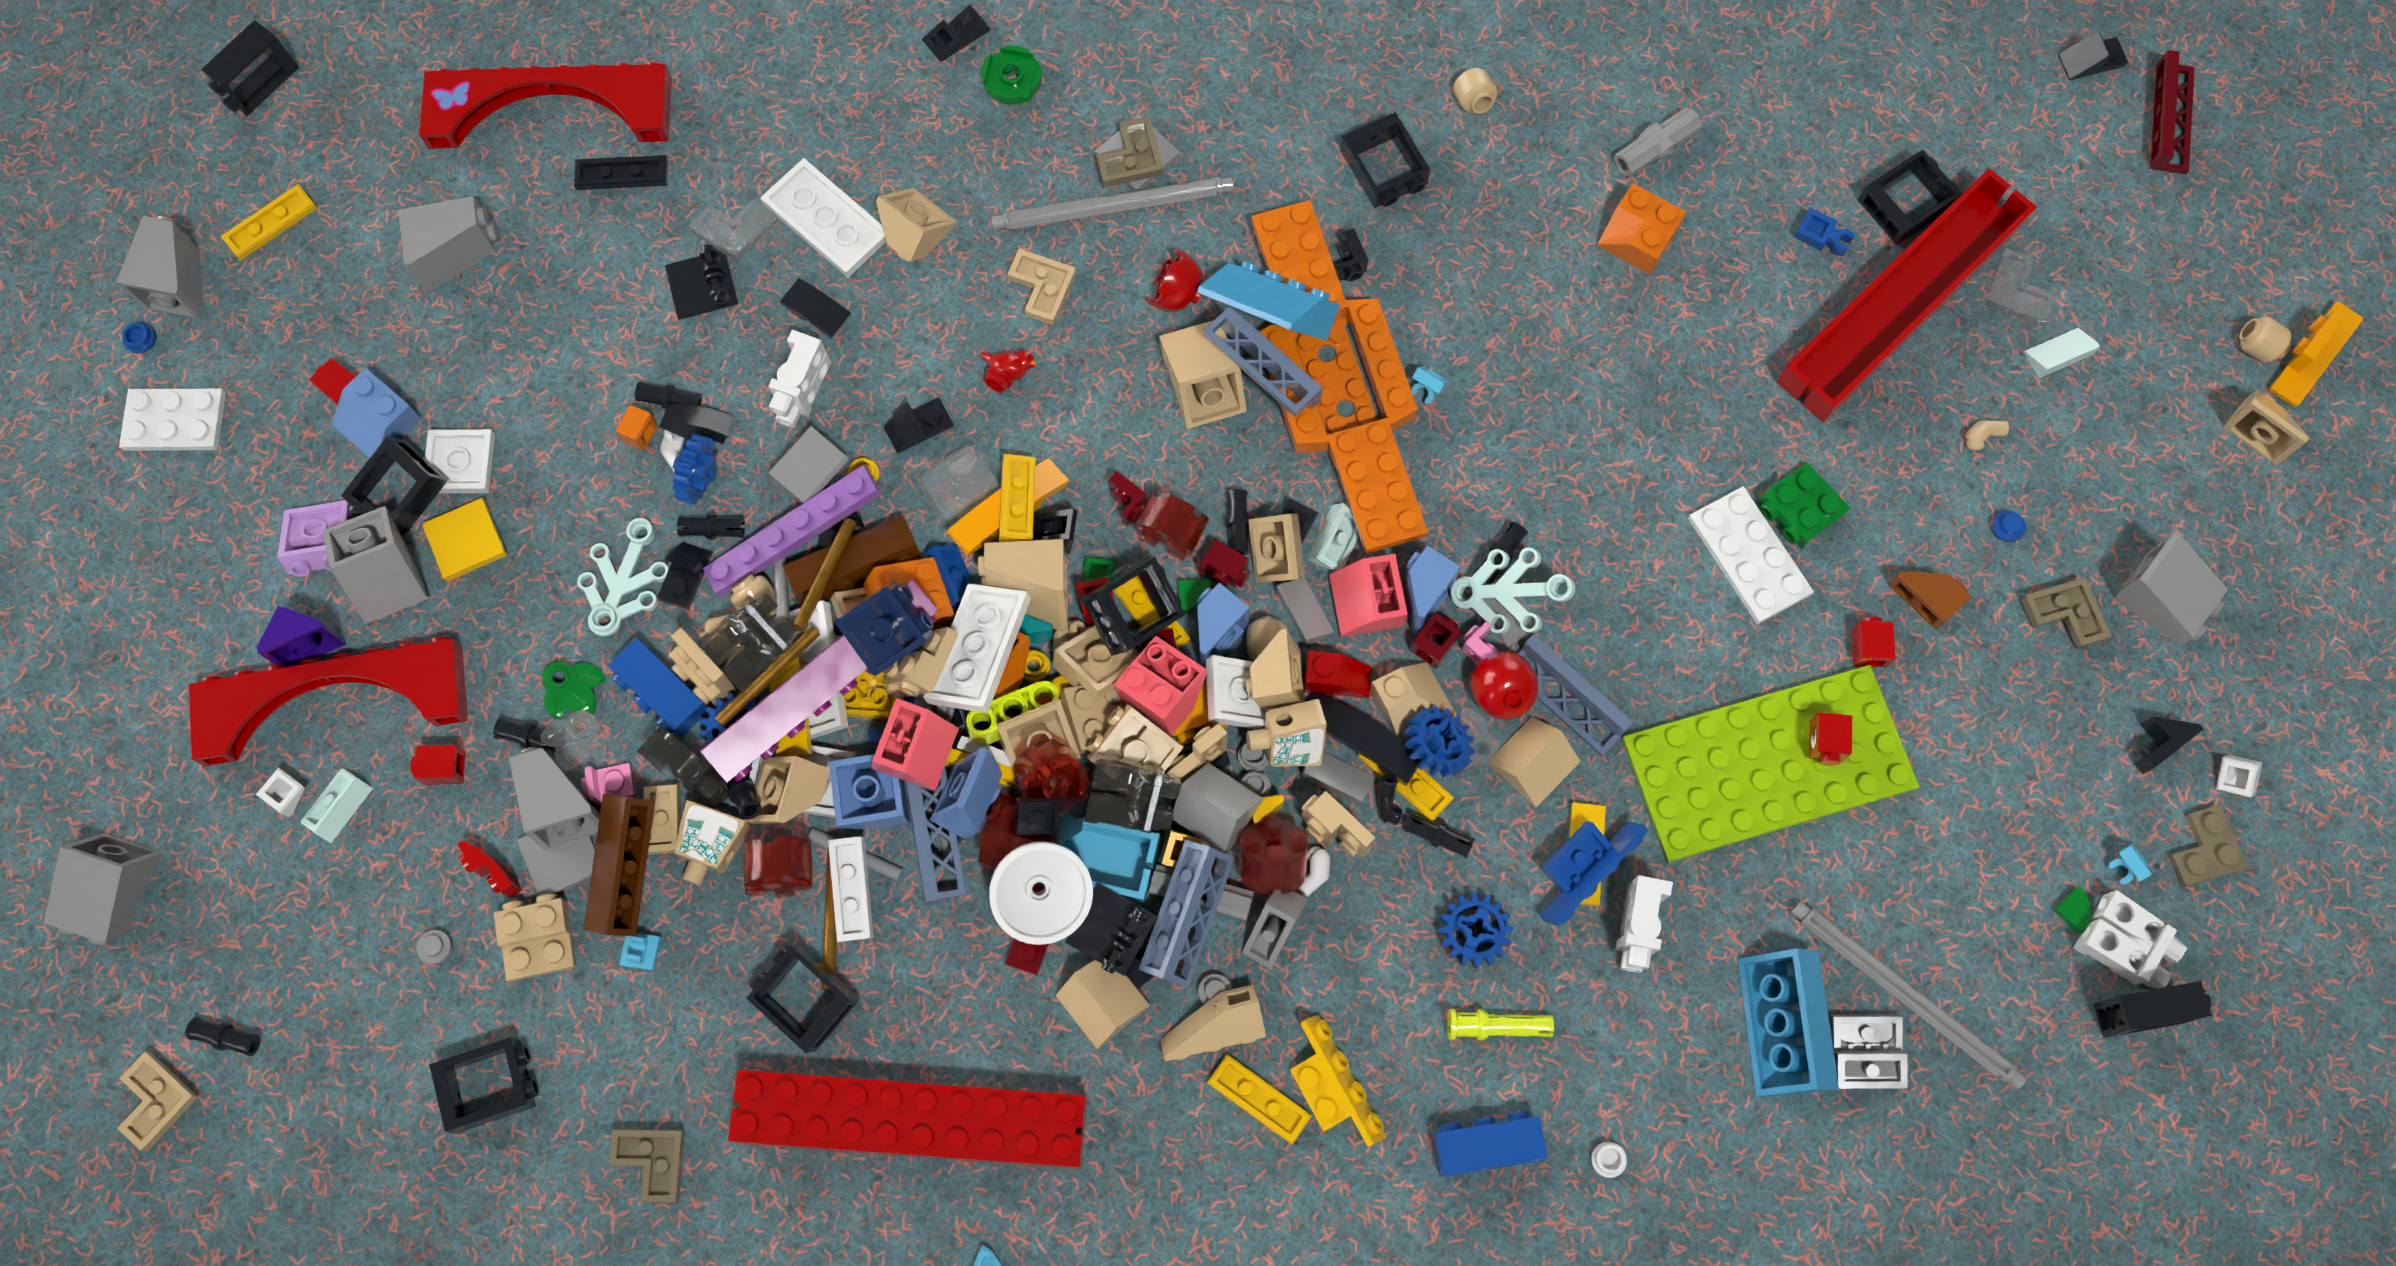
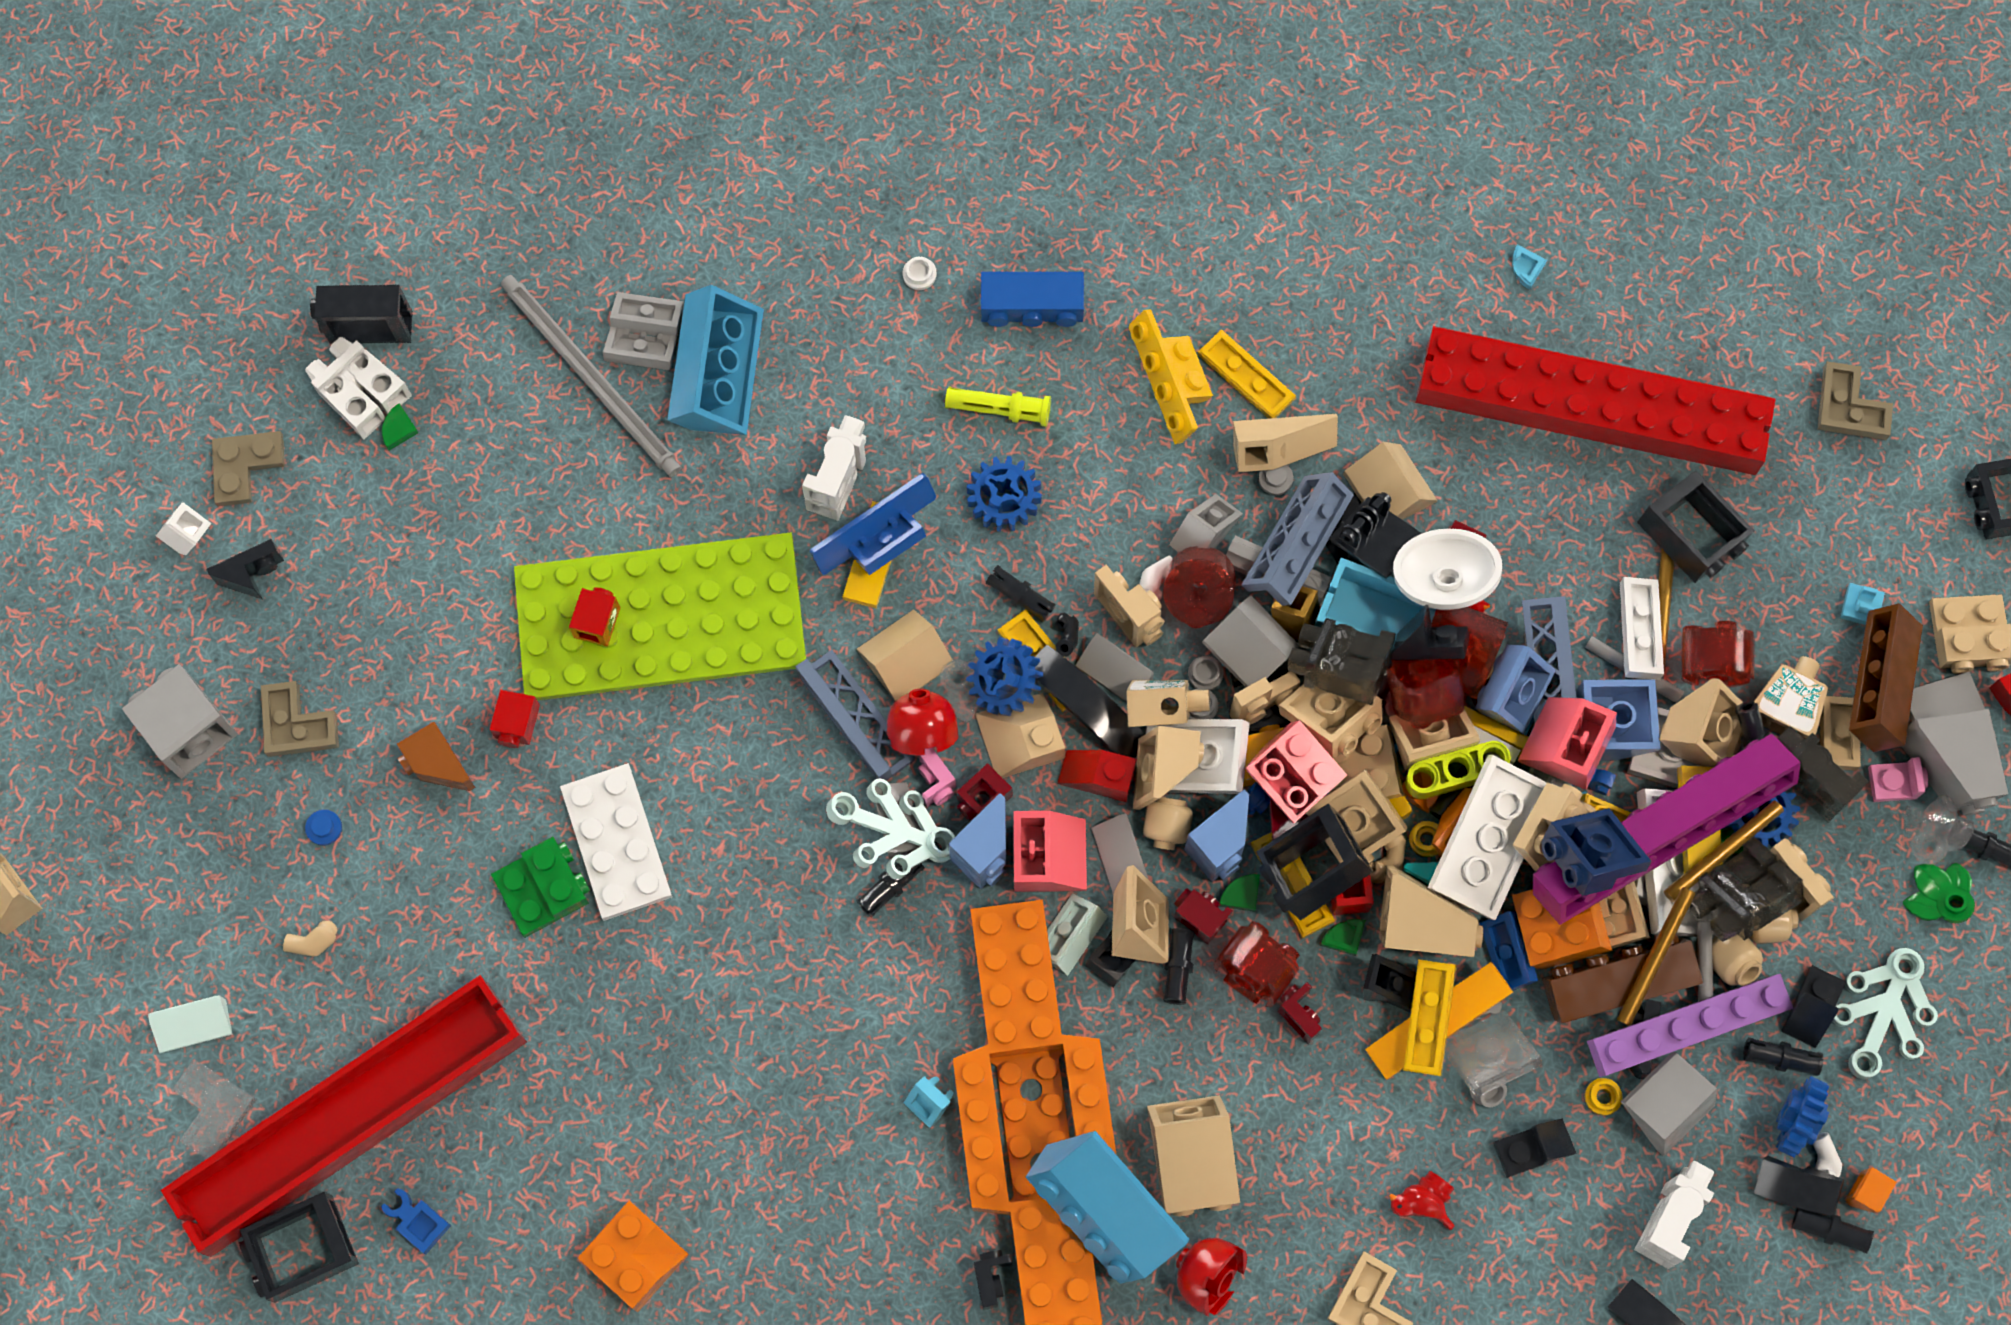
camera: 170 degrees left, 0 degrees up
blue brick [607,638,707,738] -> none
sand blue fence [1203,306,1322,417] -> none
yellow slope [1252,794,1284,830] -> none
medium azure tile [2108,843,2153,884] -> none

